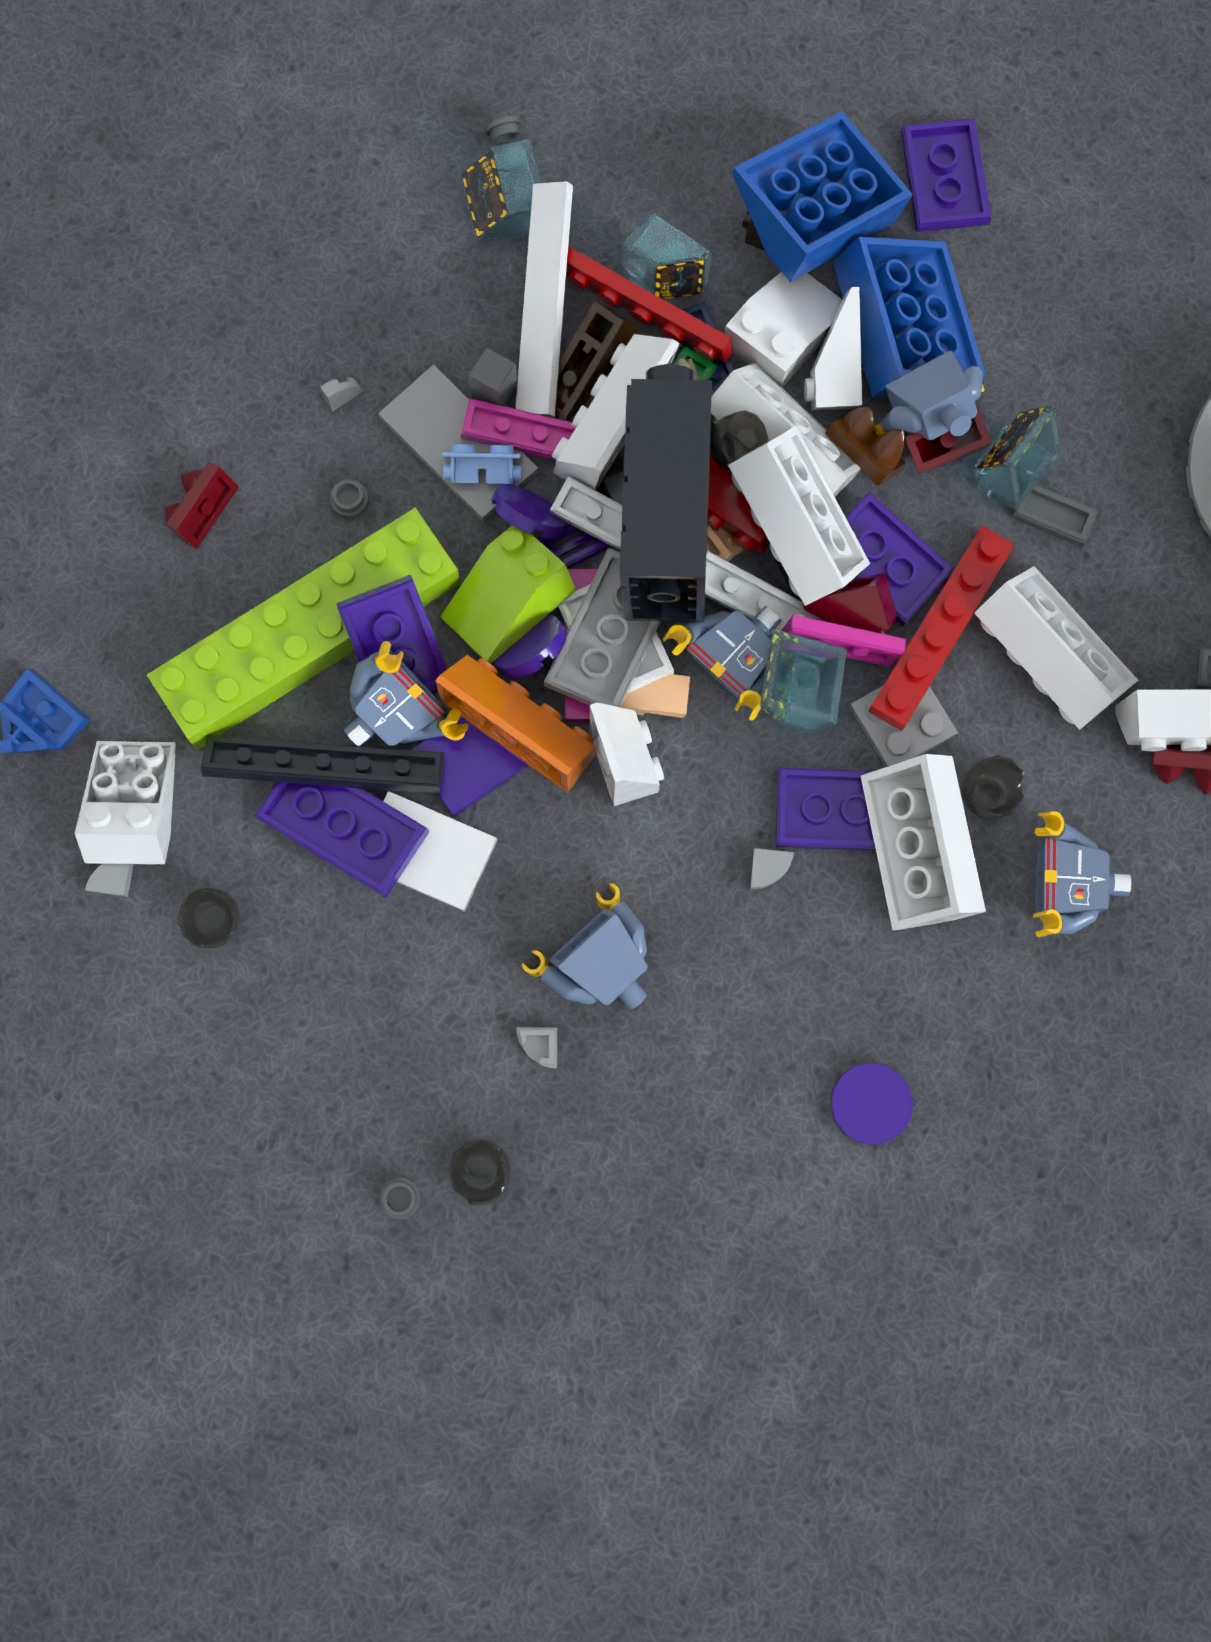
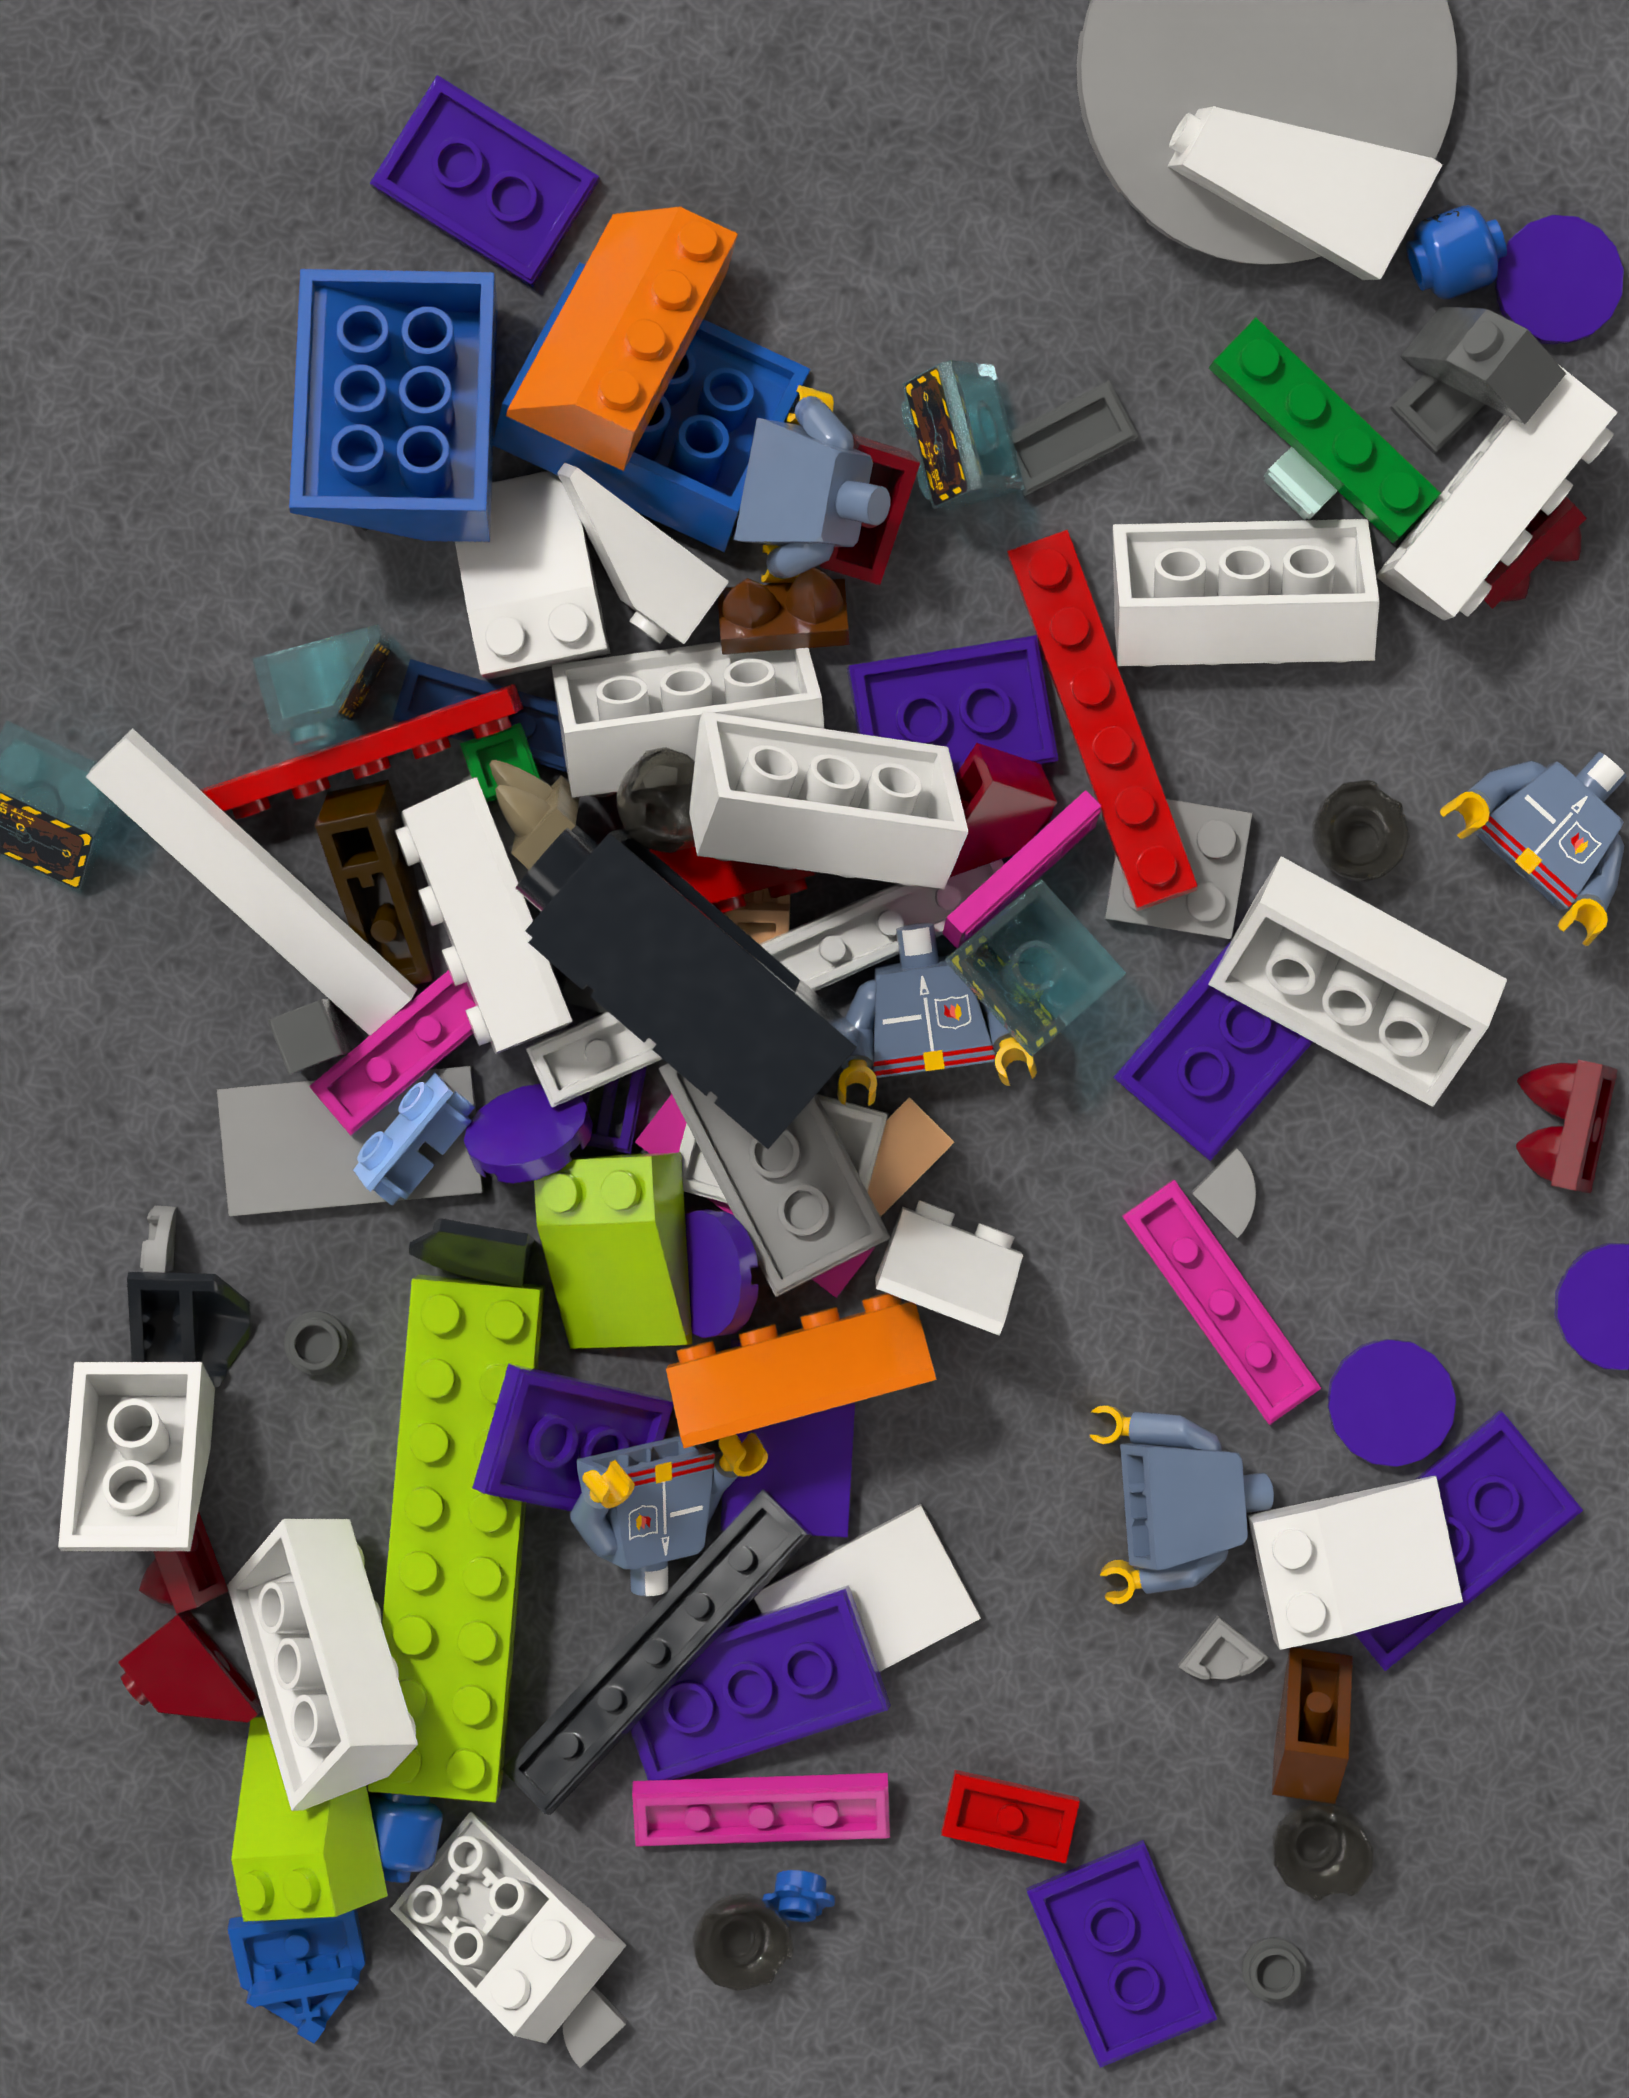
camera: 45 degrees left, 10 degrees up
none -> white slope [58,1362,215,1551]
none -> dark red slope [118,1610,262,1723]
none -> black slope [127,1272,251,1387]
none -> white slope [227,1519,418,1811]
none -> lime slope [231,1715,388,1922]
none -> blue head [368,1792,443,1883]
none -> slope [409,1218,535,1287]
none -> orange slope [506,207,738,471]
none -> dark pink tile [632,1773,890,1846]
none -> blue plate [762,1870,836,1922]
none -> red plate [941,1770,1080,1864]
none -> dark purple tile [1026,1840,1217,2068]
none -> dark pink tile [1122,1179,1321,1425]
none -> green plate [1209,317,1441,543]
none -> white slope [1247,1476,1463,1650]
none -> light aqua slope [1264,447,1338,520]
none -> reddish brown slope [1272,1647,1353,1804]
none -> dark purple tile [1327,1339,1456,1467]
none -> dark purple tile [1354,1410,1583,1671]
none -> dark red tile [1516,1060,1618,1194]

